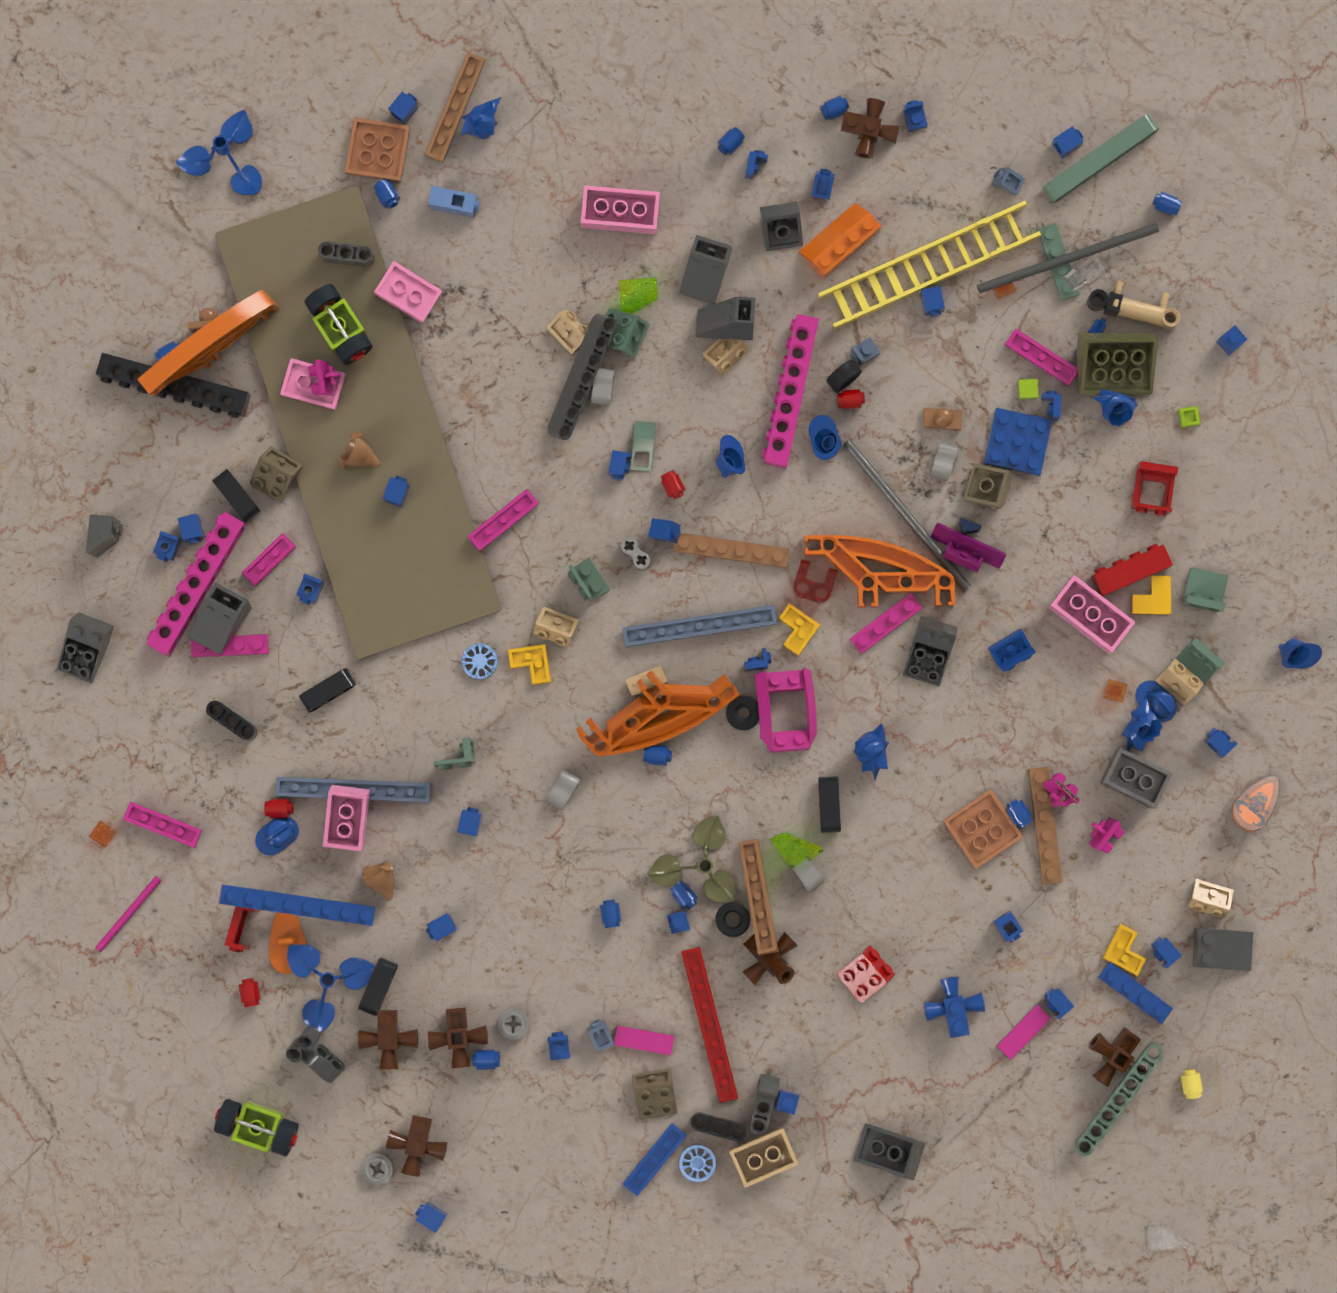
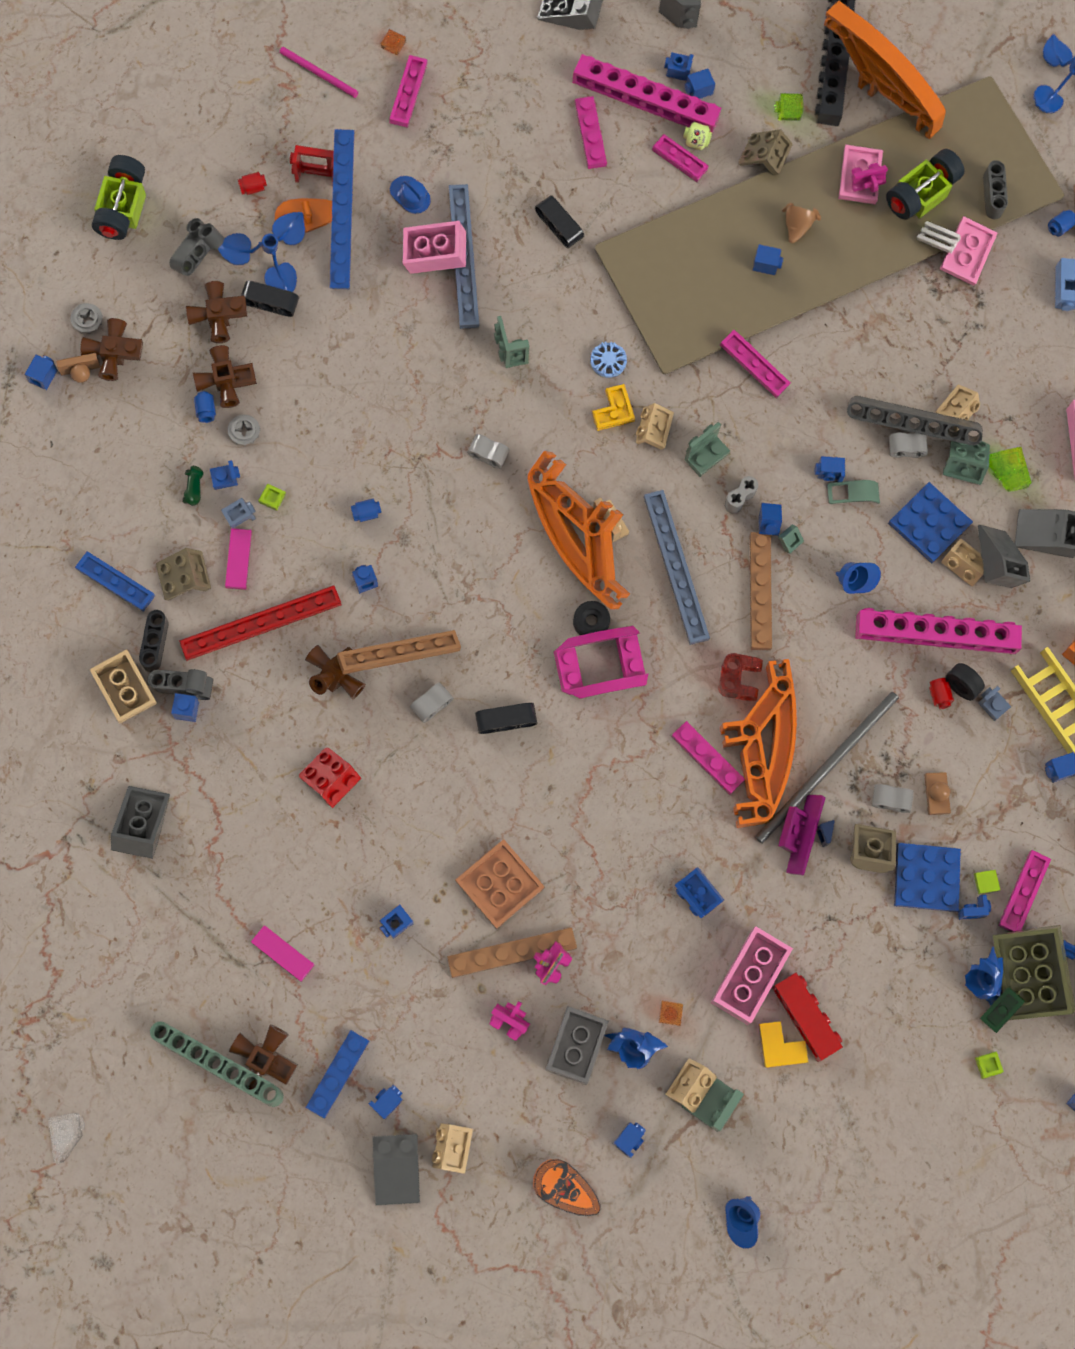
camera: 70 degrees right, 10 degrees down
dark grey slope [188,583,252,655] -> none
black beam [206,701,257,741] -> none
black beam [212,469,261,523] -> none
red brick [264,799,294,818] -> none
blue brick [296,574,324,605] -> none
medium nougat hat [362,861,395,901] -> none
blue brick [426,913,458,941] -> none
blue brick [457,807,483,837] -> none
blue brick [644,745,672,766] -> none
olive plant [648,815,736,903] -> none
red brick [660,470,686,500] -> none
blue brick [670,880,698,910] -> none
light blue wheel [679,1145,716,1182] -> none
black tyre [715,902,750,937] -> none
blue bracket [744,648,771,671] -> none
clear neon green slope [770,833,824,869] -> none
yellow tile [778,603,820,656] -> none
blue piece [808,415,842,460] -> none
blue hair [854,723,889,781] -> none
dark grey slope [903,616,958,686] -> none
blue brick [924,976,985,1038] -> none
blue brick [1006,799,1033,829] -> none
blue brick [1044,988,1074,1019] -> none
yellow tile [1102,924,1146,976] -> none
red window [1131,461,1178,517] -> none
blue piece [1135,680,1177,722] -> none
light yellow brick [1180,1069,1203,1099] -> none
sand green bracket [1182,567,1228,613] -> none
none -> medium nougat tile [56,353,101,383]
none -> dark green piece [182,466,203,506]
none -> lime tile [258,484,286,511]
none -> yellowish green head [683,122,712,150]
none -> clear neon green brick [775,93,804,121]
none -> sand green plate [778,524,804,553]
none -> blue plate [888,482,973,563]
none -> white tile [917,221,961,254]
none -> dark green plate [980,987,1026,1033]

